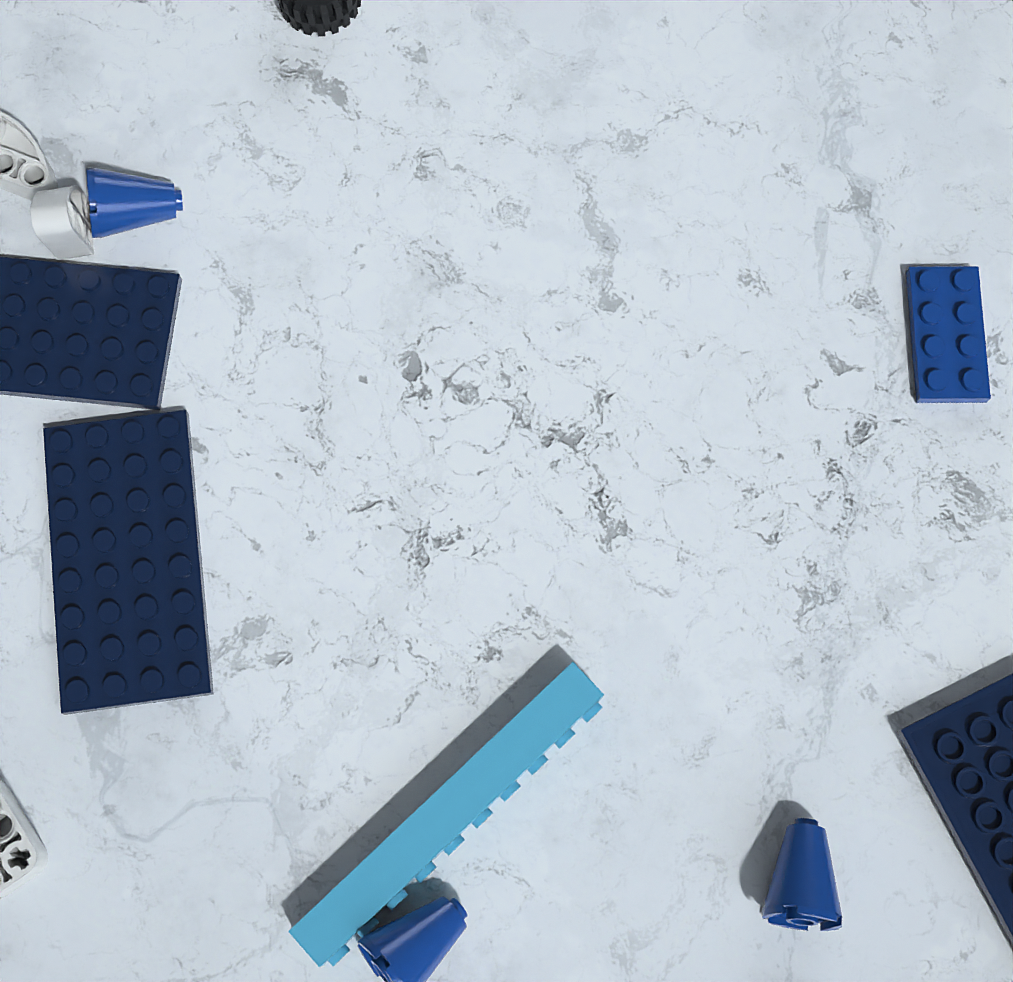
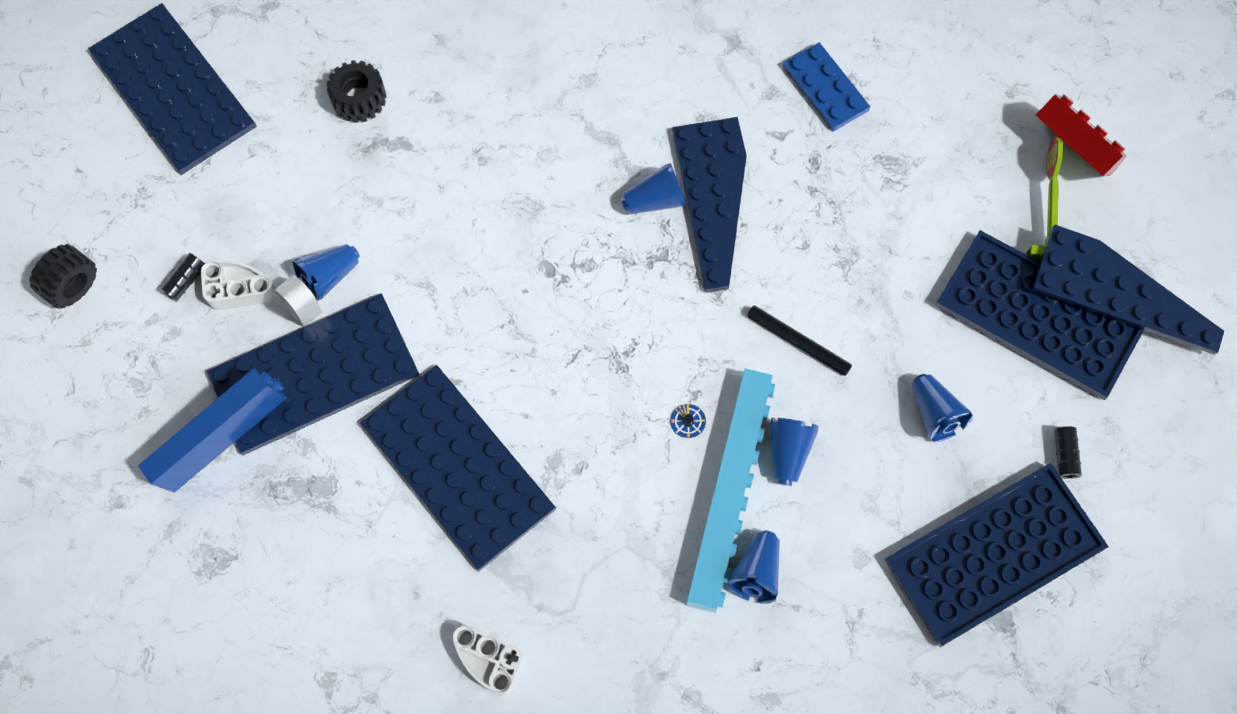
camera: 30 degrees left, 5 degrees down
none -> blue cone [621,163,686,214]
none -> blue piece [670,404,706,438]
none -> dark blue wing [672,117,747,293]
none -> black axle [747,305,852,376]
none -> blue cone [770,418,819,486]

